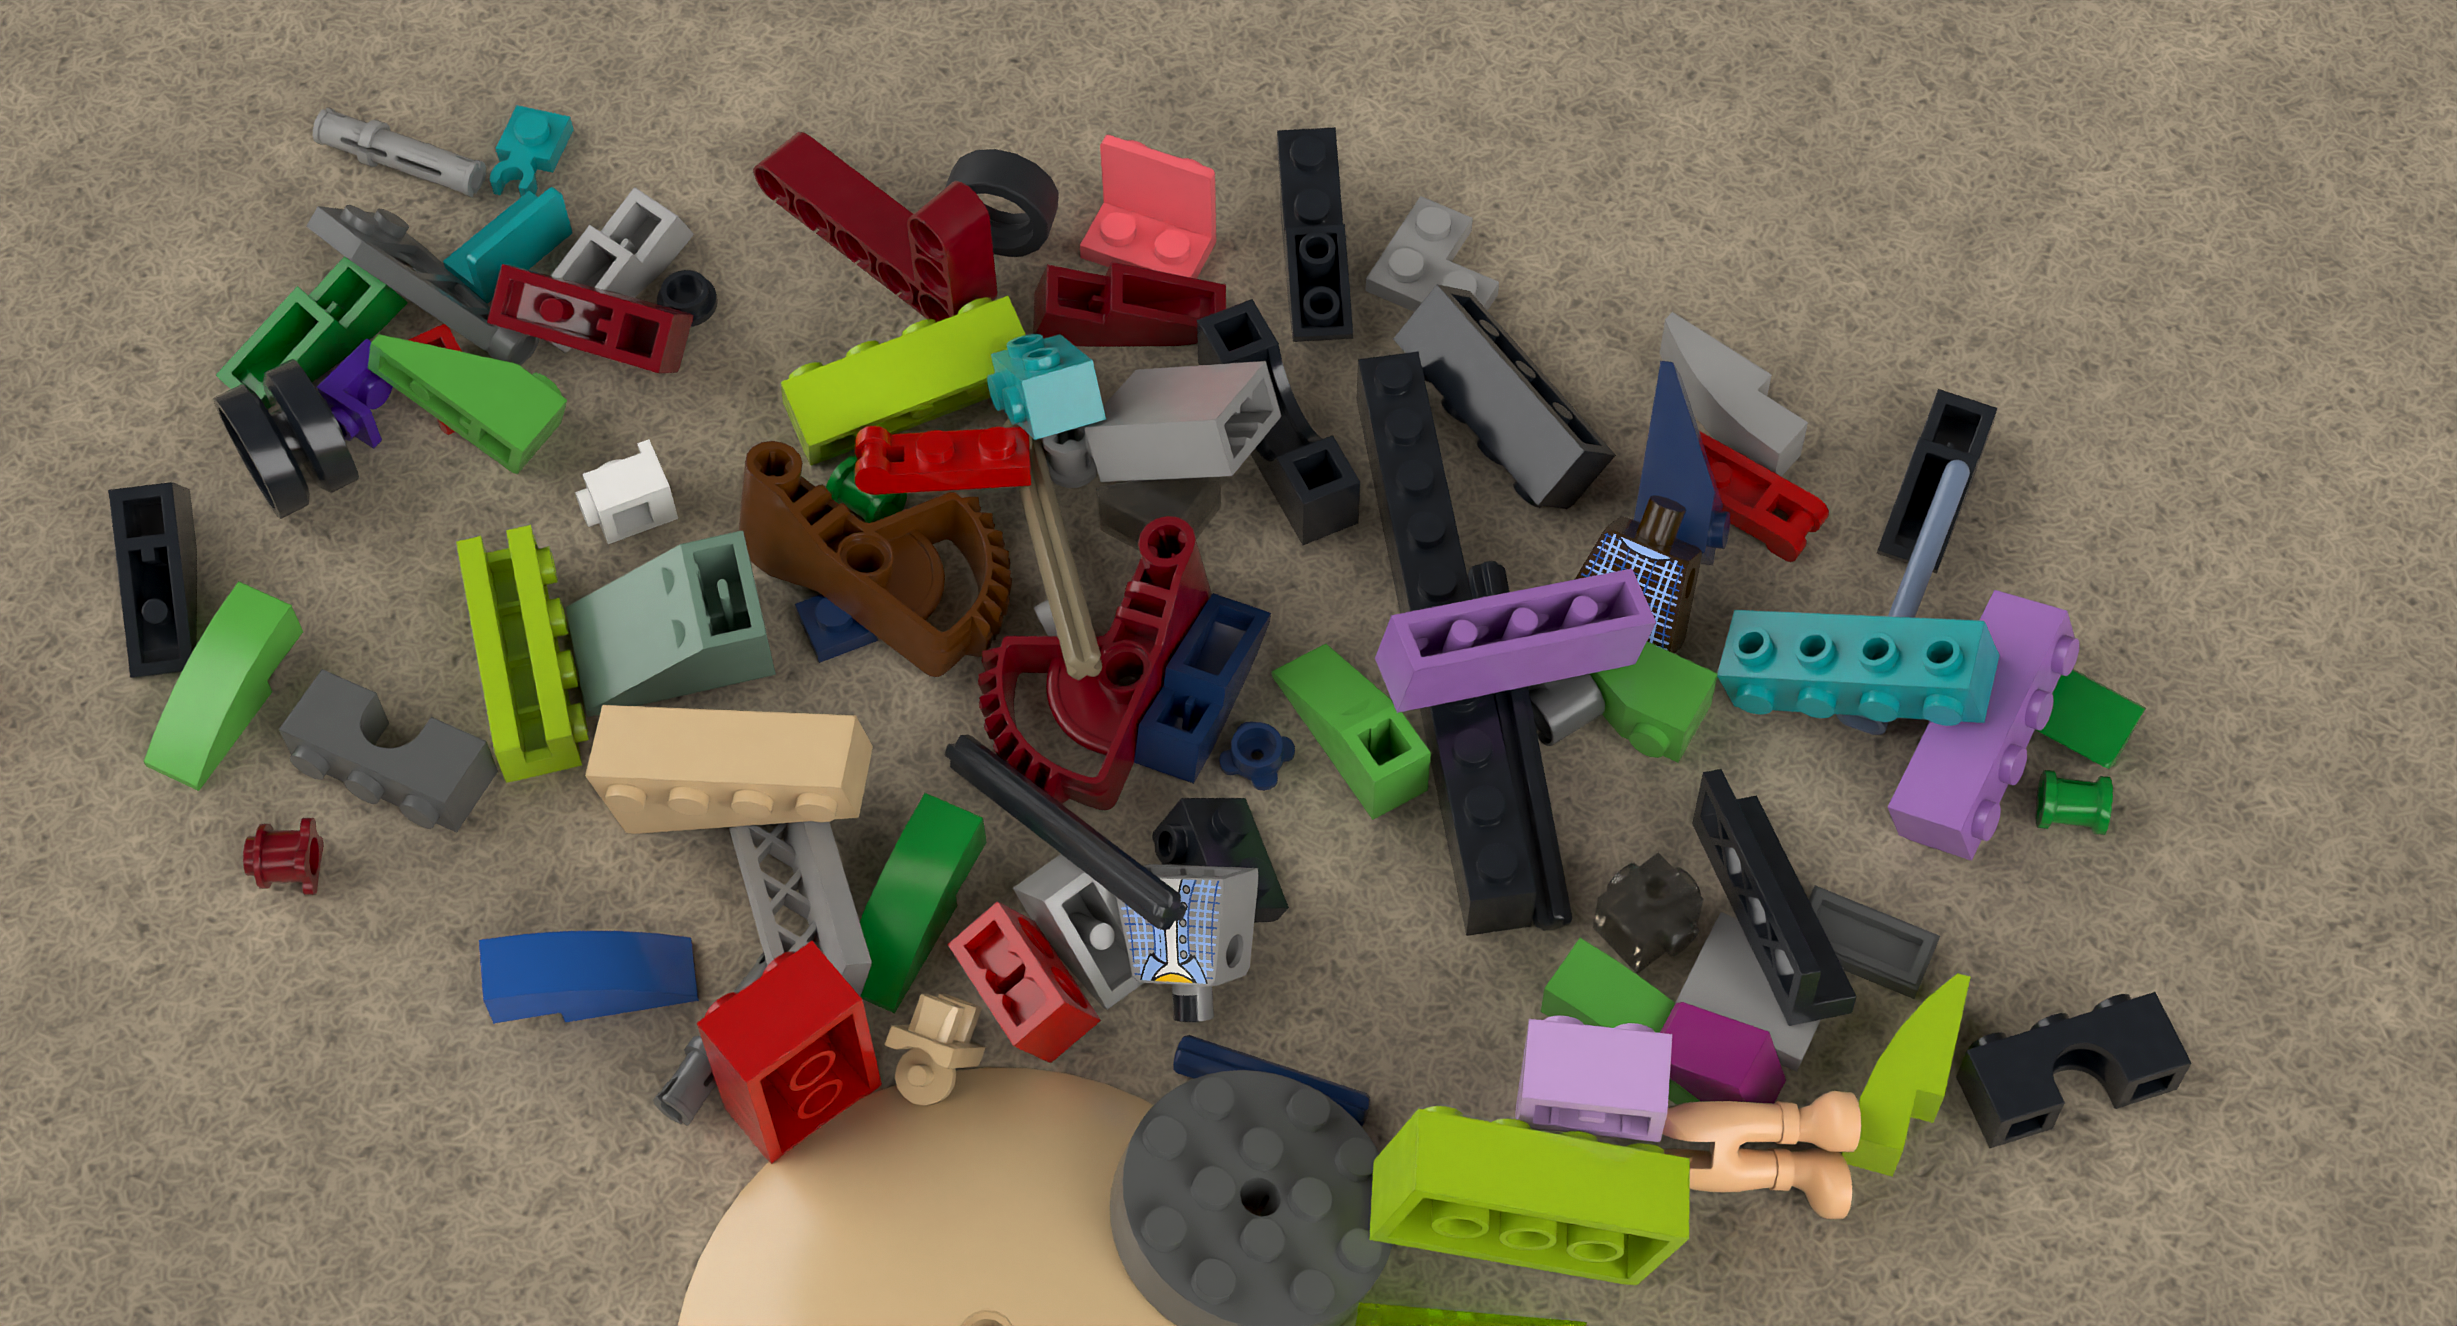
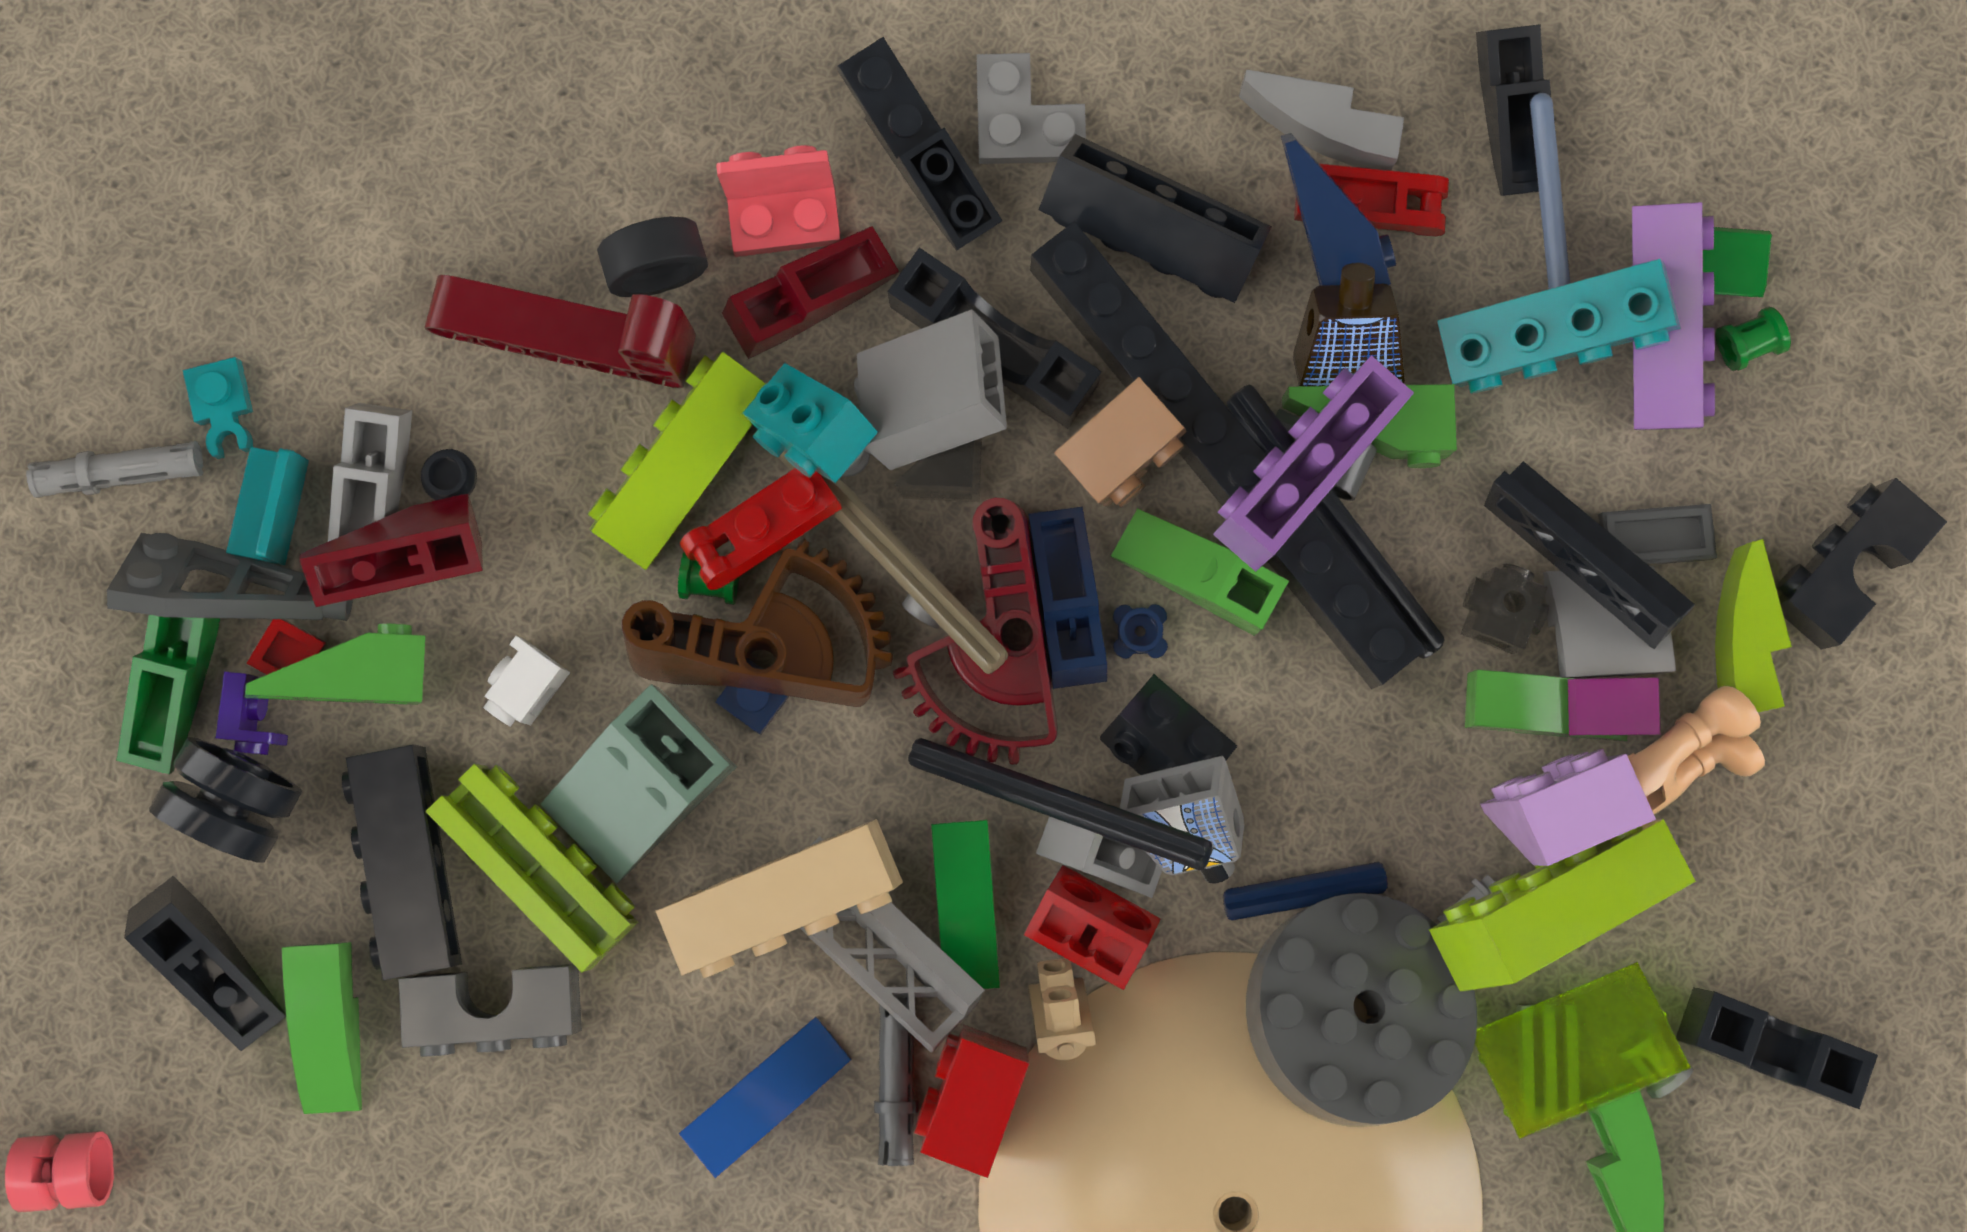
camera: 30 degrees left, 25 degrees up
dark red brick [243,818,324,895] -> none
none -> black brick [342,745,462,980]
none -> medium nougat brick [1054,377,1187,508]

